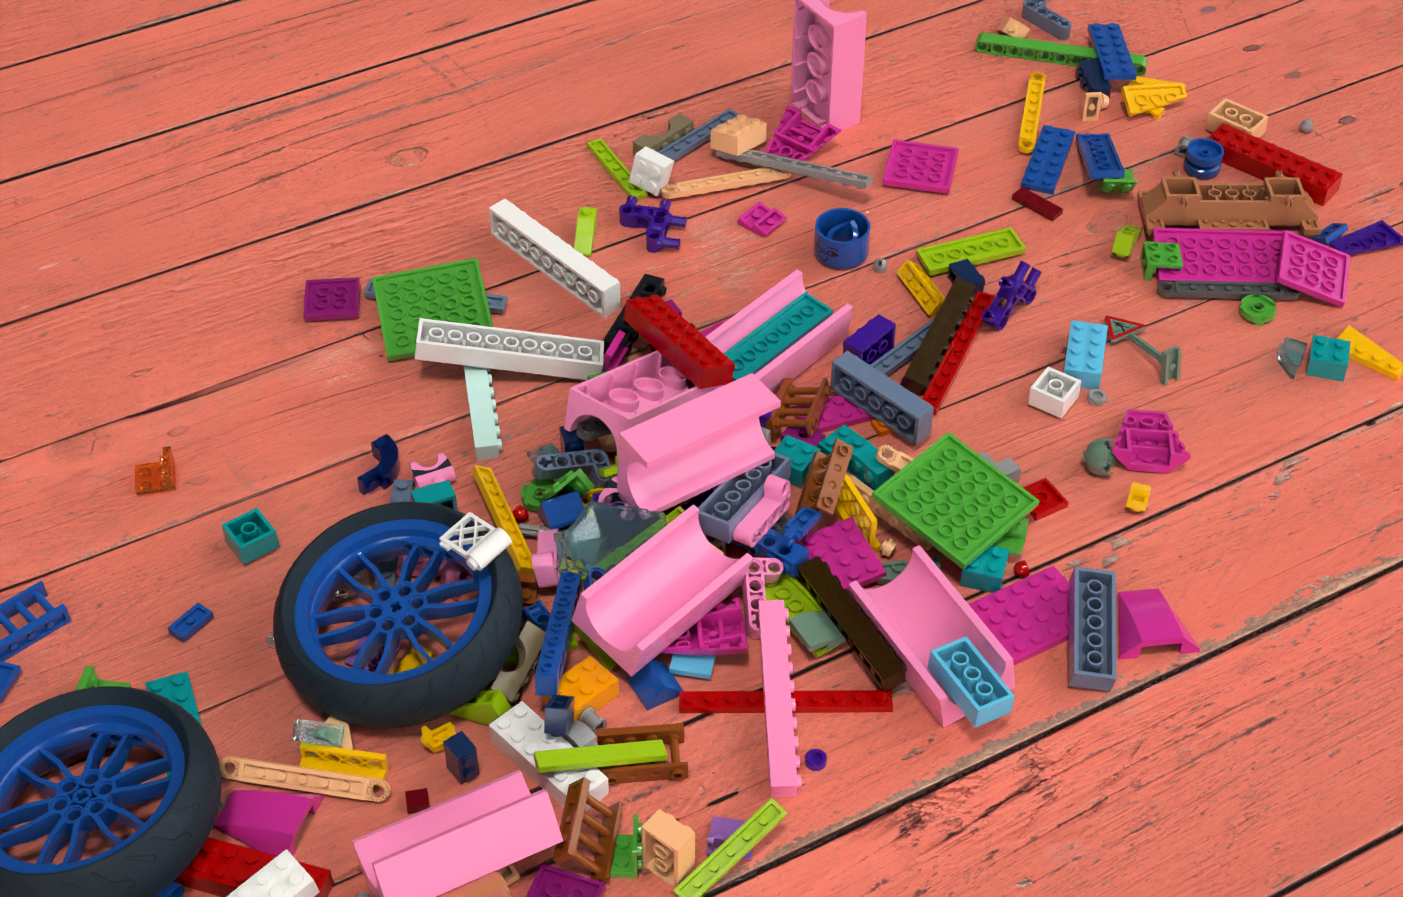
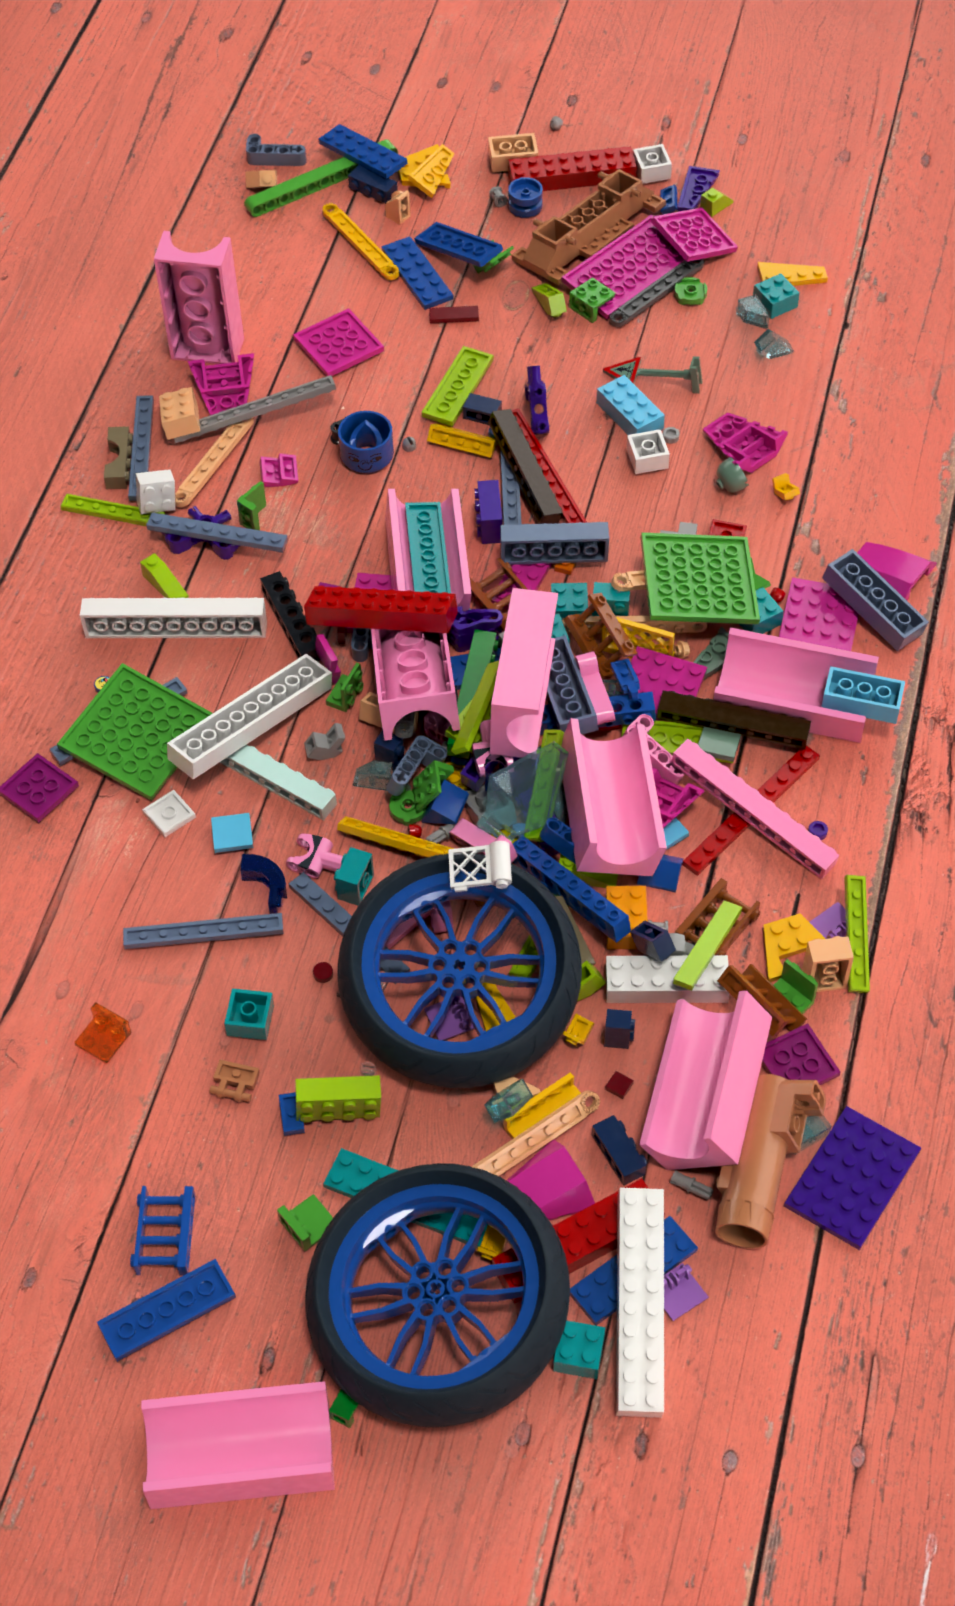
camera: 45 degrees left, 10 degrees up
none -> sand blue plate [123,913,284,949]
none -> white tile [142,790,196,838]
none -> sand blue plate [147,512,288,553]
none -> nougat plate [209,1060,260,1103]
none -> medium azure tile [211,813,253,853]
none -> bright green bracket [237,481,266,530]
none -> lime brick [295,1075,381,1122]
none -> light grey brick [304,723,345,760]
none -> dark blue brick [592,1115,648,1186]
none -> white brick [633,144,672,184]
none -> lime slope [700,188,734,217]
none -> clear light blue slope [754,329,794,359]
none -> yellow wing [763,913,826,982]

